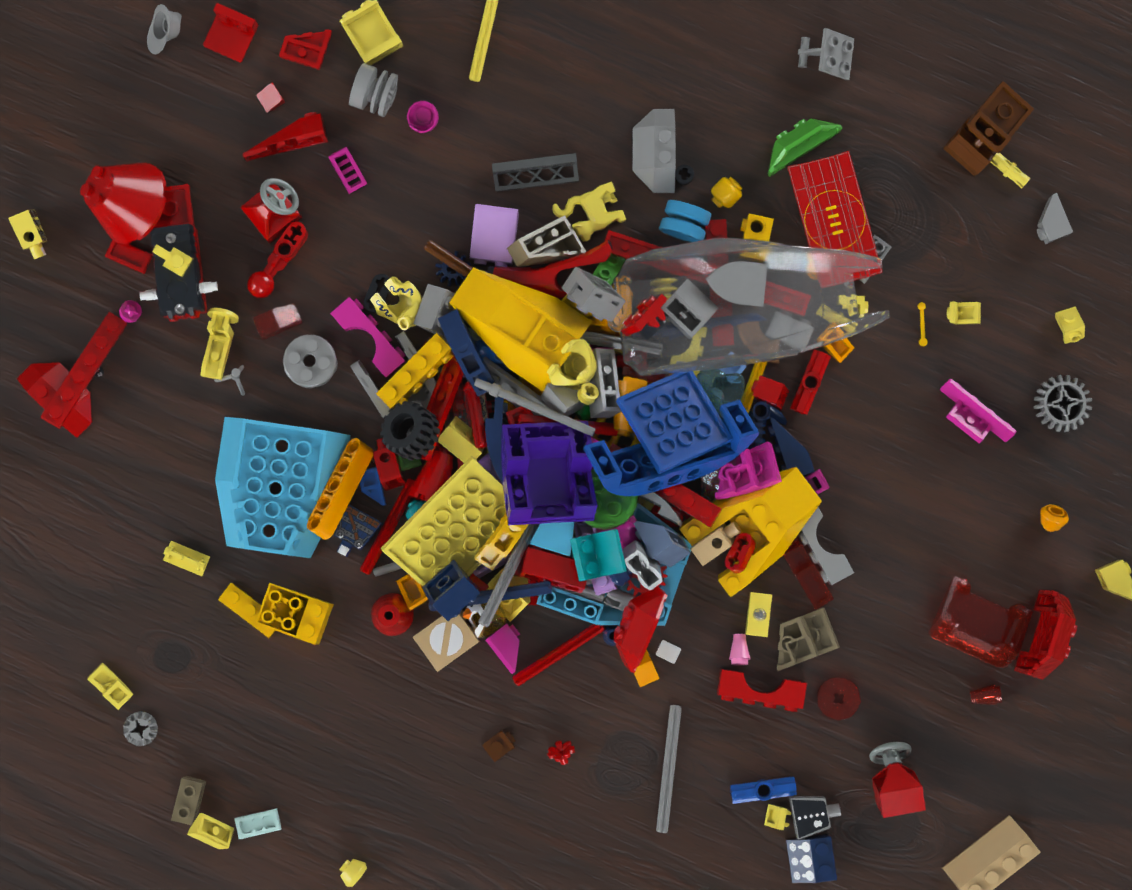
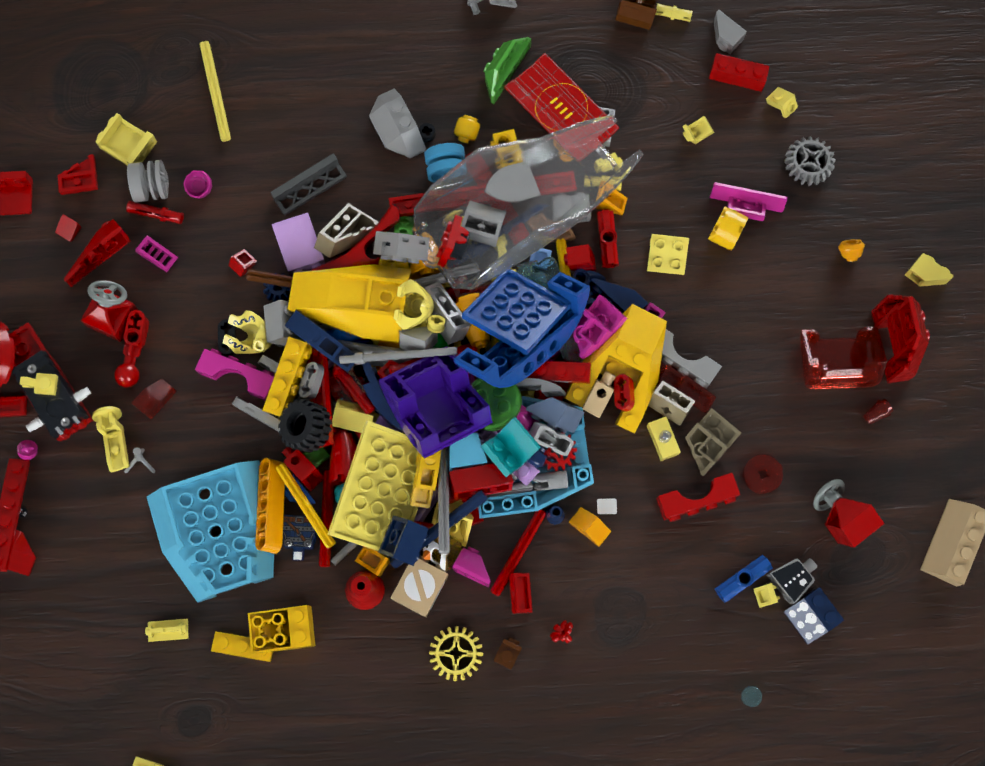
camera: 30 degrees left, 10 degrees down
light grey plate [283,334,338,389] -> none
light yellow animal [552,182,626,242] -> none
red wedge [613,587,668,673] -> none
light grey axle [656,705,682,833] -> none
bright pink cone [729,634,750,666] -> none
yellow hinge [917,302,928,346] -> none
none -> red pin [126,201,184,224]
none -> red slope [229,249,257,277]
none -> yellow axle [276,463,336,548]
none -> light grey beam [299,362,324,400]
none -> light yellow gear [429,626,483,681]
none -> red tile [509,573,532,614]
none -> light yellow hinge [647,234,689,275]
none -> dark tan brick [648,380,695,426]
none -> yellow brick [708,206,749,251]
none -> red brick [709,53,770,92]

